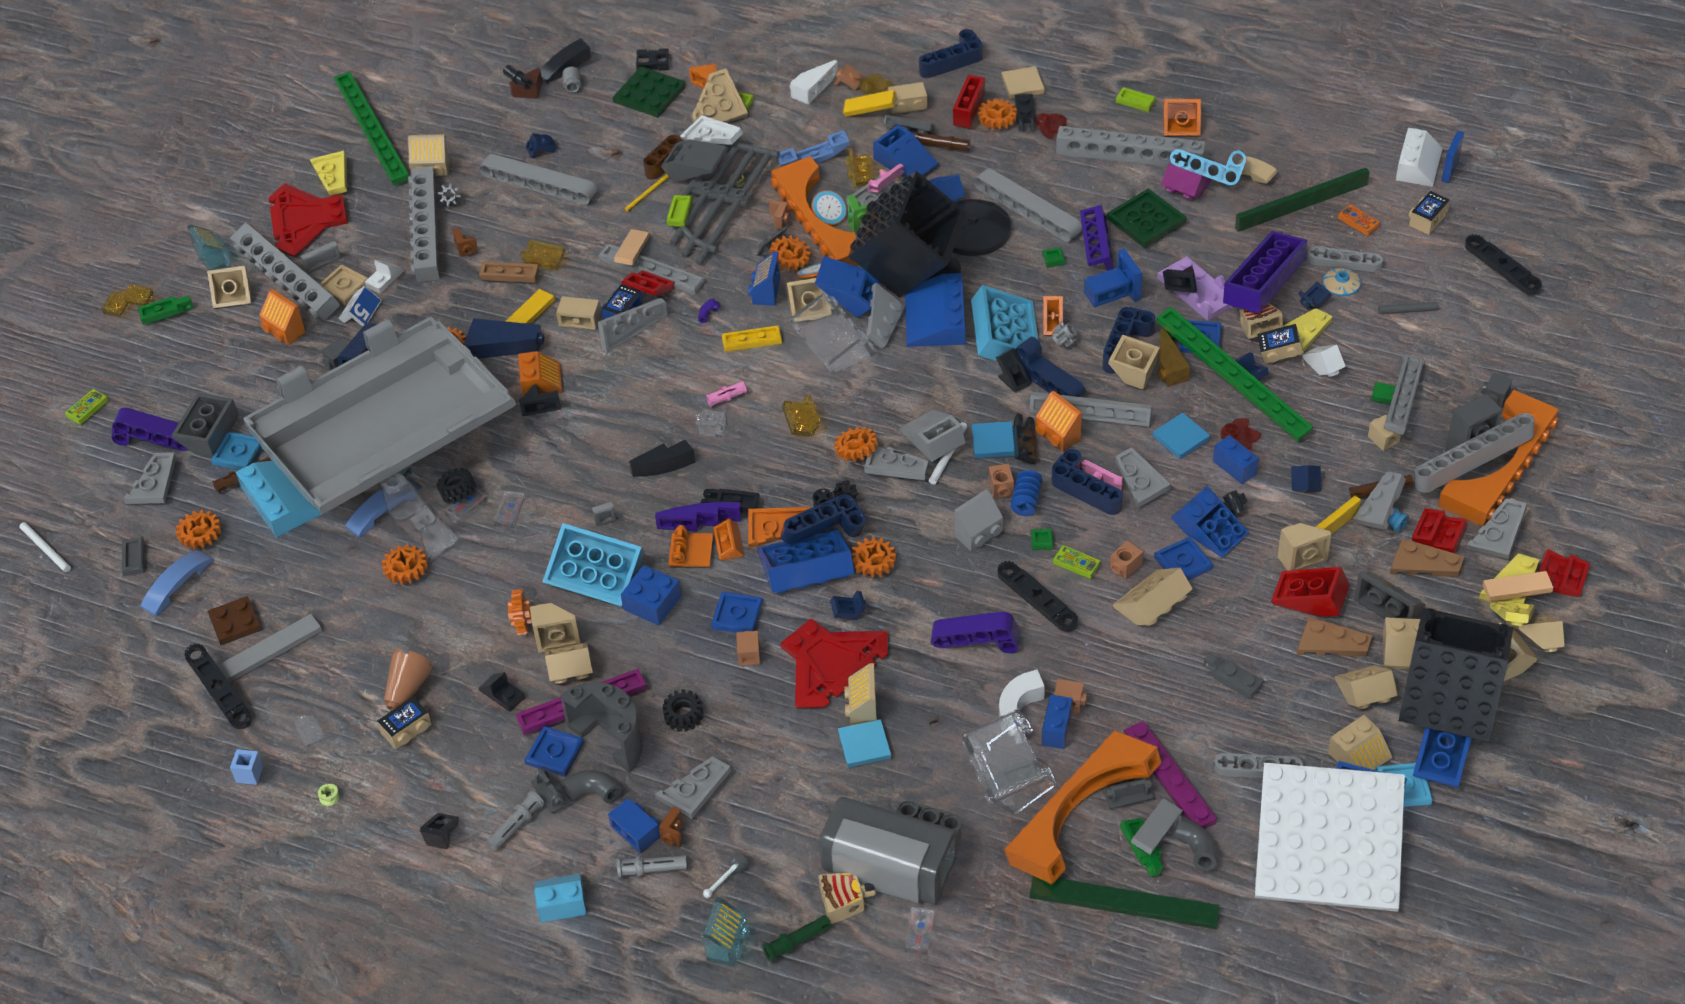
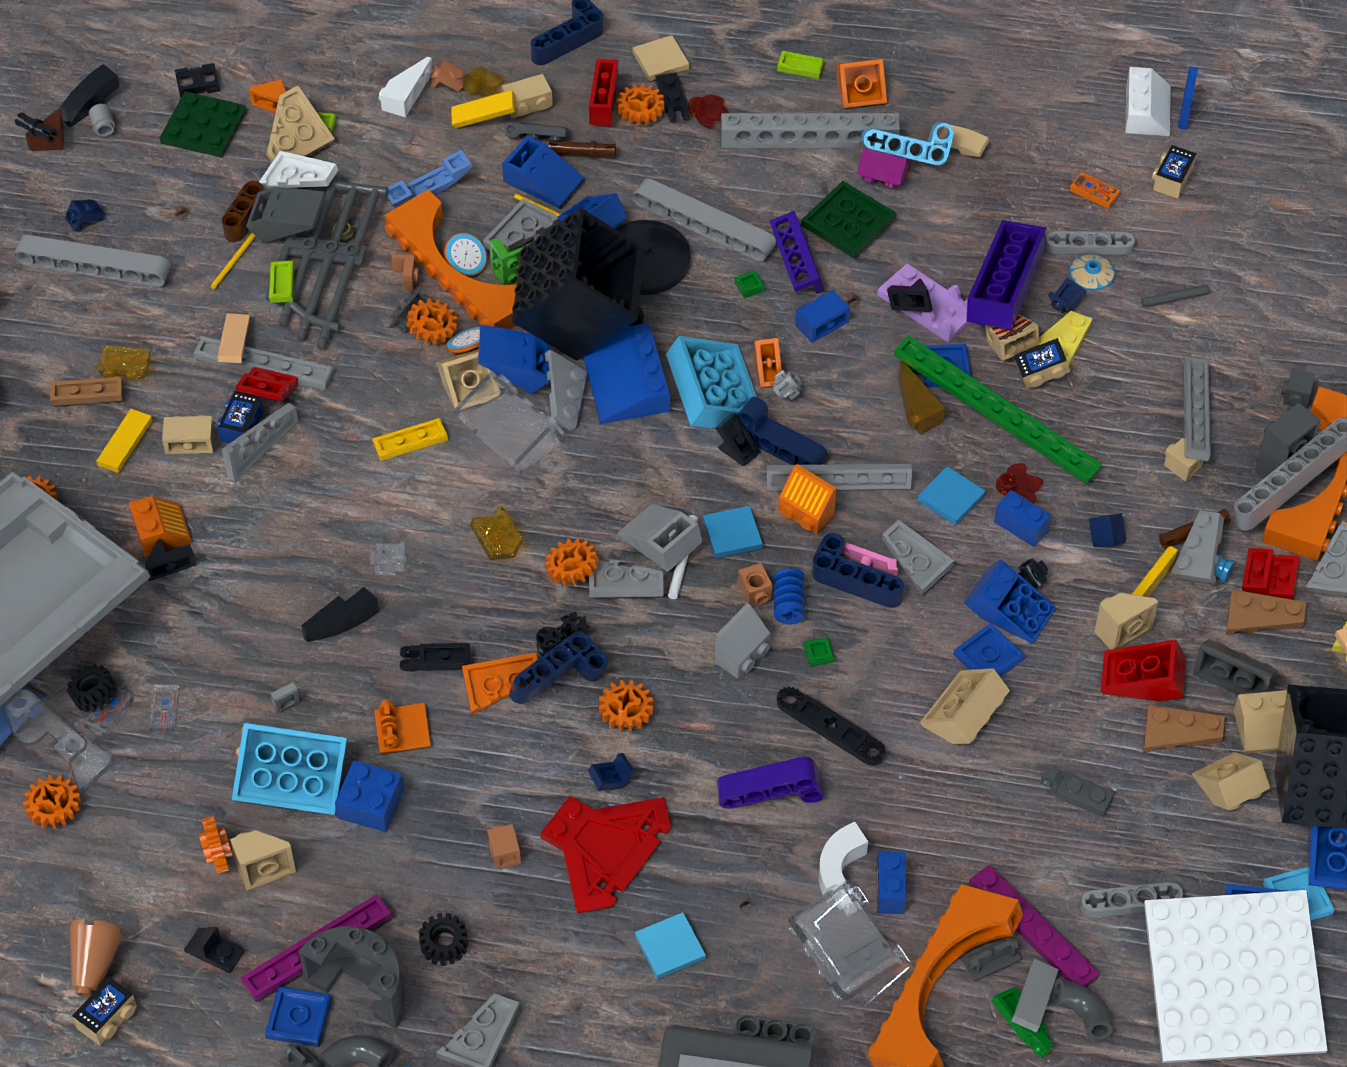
camera: 15 degrees left, 5 degrees up
dark orange bracket [452,228,478,257] -> none
dark blue slope [464,318,545,359] -> none
tan slope [545,642,593,684] -> none
dark purple slope [655,502,742,532] -> none
dark purple arm [698,298,720,323] -> none
bright pink pin [706,381,747,407] -> none
blue tile [711,592,763,633] -> none
orange slope [713,518,744,560] -> none
blue slope [748,251,781,306] -> none
blue slope [757,529,854,593] -> none
tan slope [844,663,877,726] -> none
clear yellow bracket [846,149,874,187] -> none
bright pink piece [868,164,904,193] -> none
black hinge [1013,413,1037,464] -> none
lime tile [1053,545,1100,579] -> none
nougat brick [1054,679,1087,714] -> none
dark blue beam [1102,307,1156,374] -> none
tan slope [1108,335,1160,390] -> none
nougat brick [1110,541,1143,579] -> none
blue tile [1117,248,1142,302] -> none
dark green tile [1235,167,1370,232] -> none
dark blue bracket [1235,352,1269,381] -> none
white slope [1301,344,1346,377] -> none
tan slope [1328,715,1393,770] -> none
green tile [1371,382,1395,404] -> none
black piece [1465,234,1542,295] -> none

